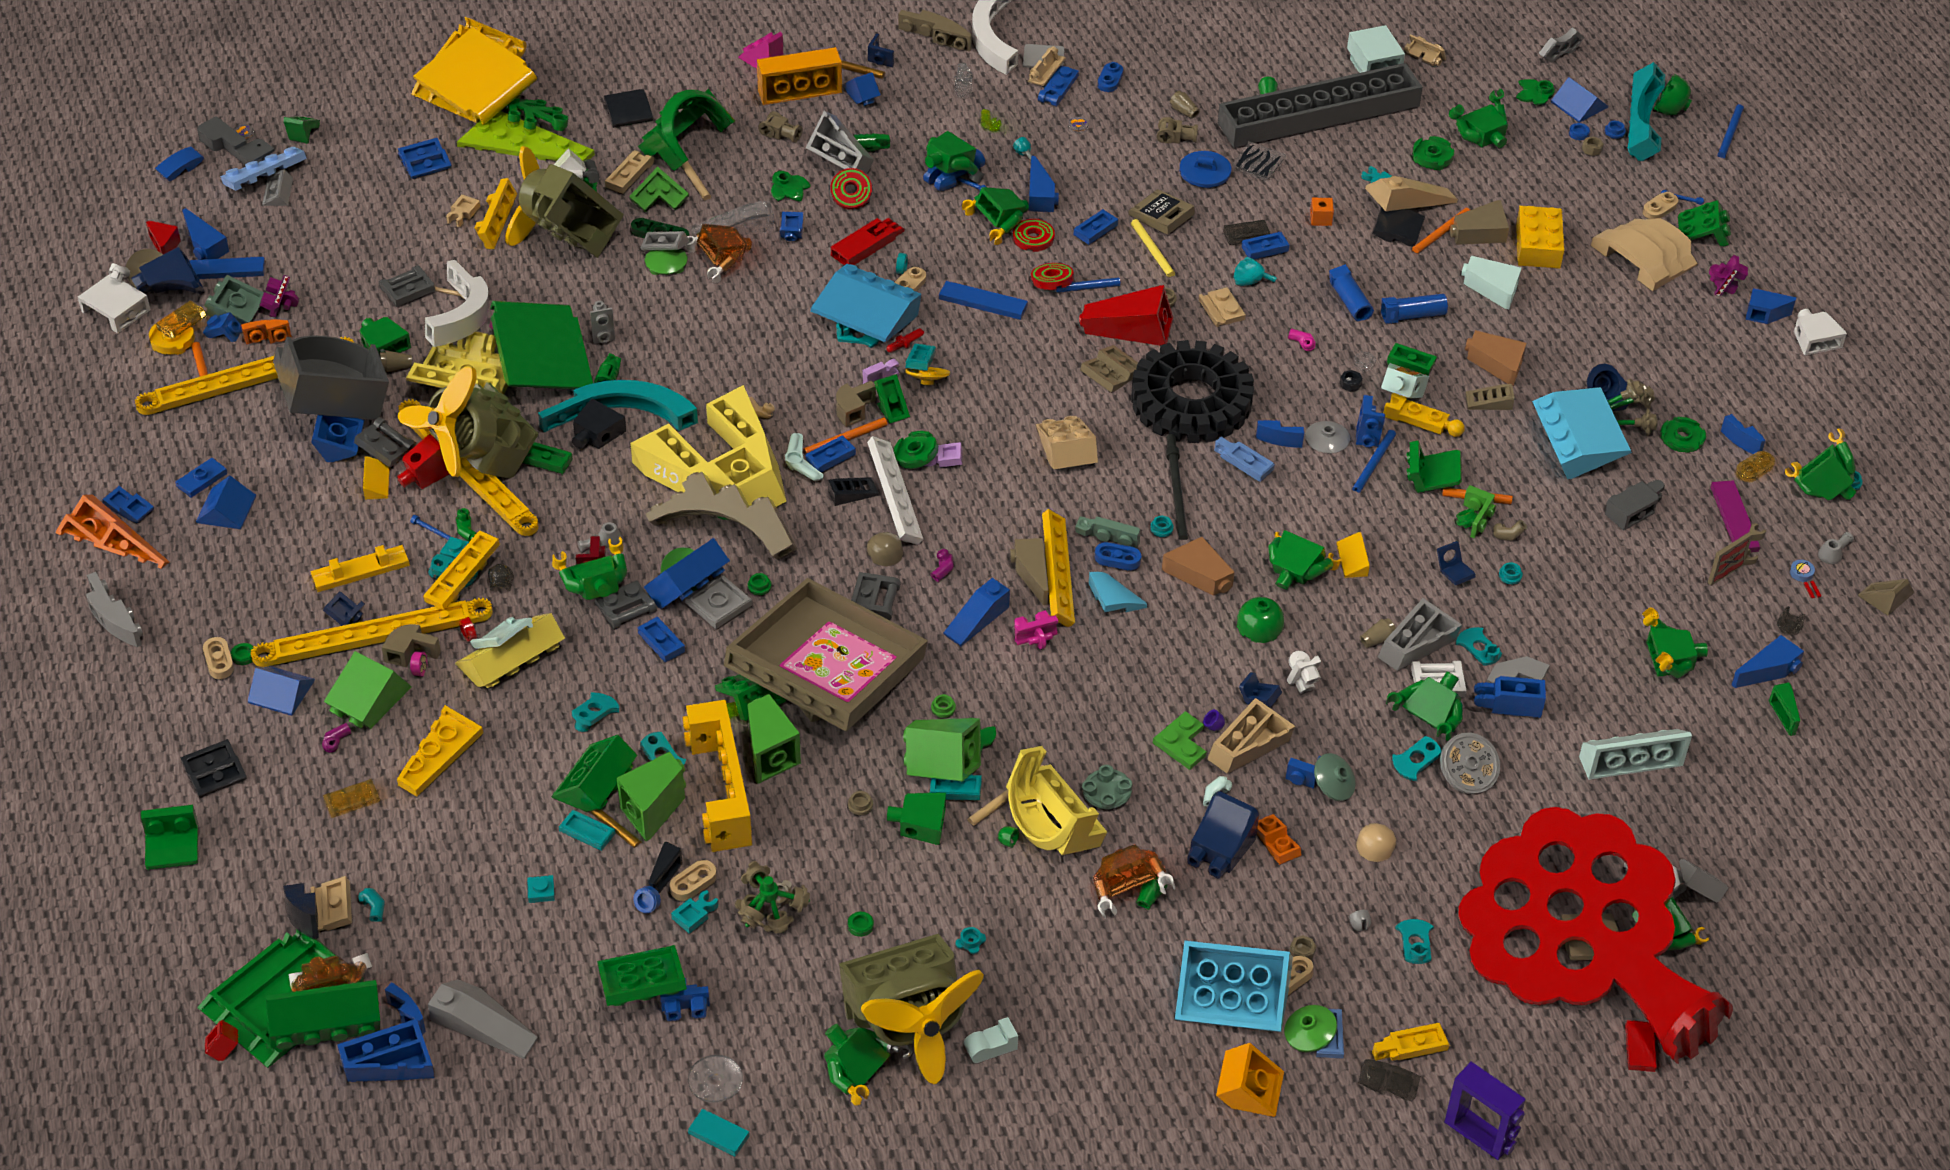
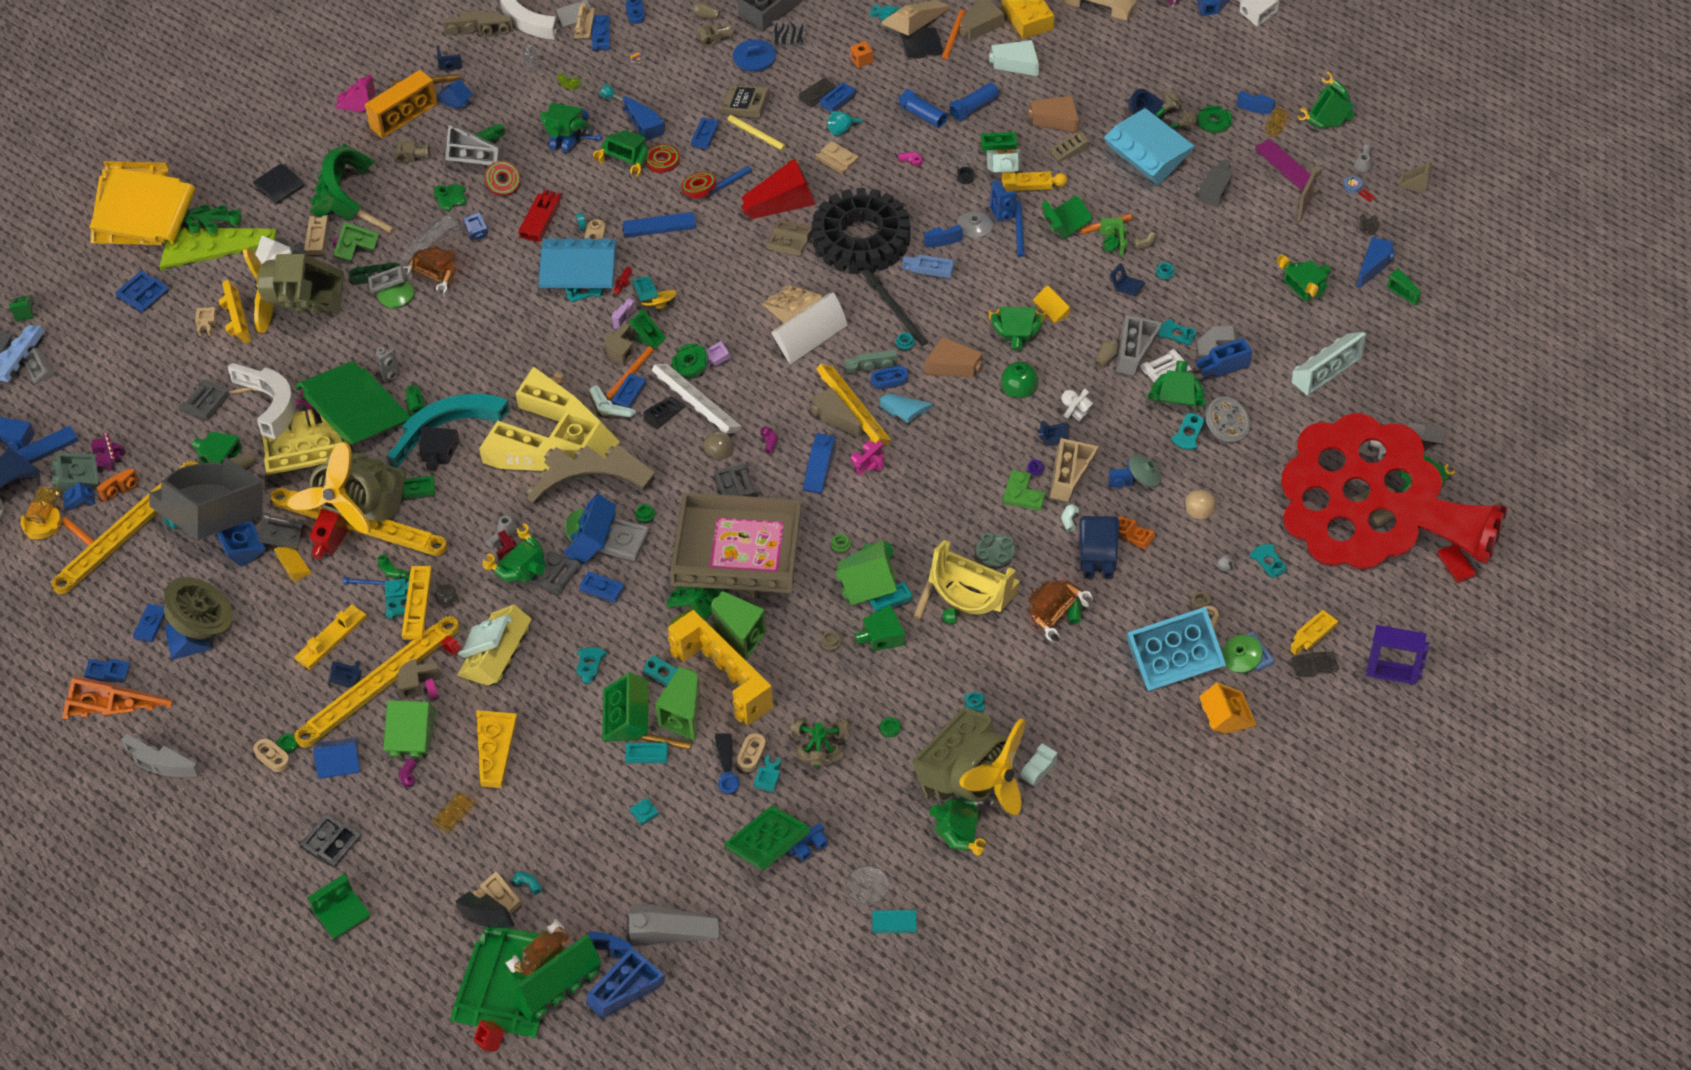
camera: 25 degrees left, 5 degrees up
none -> olive piece [164,577,233,639]
none -> white slope [771,292,848,364]

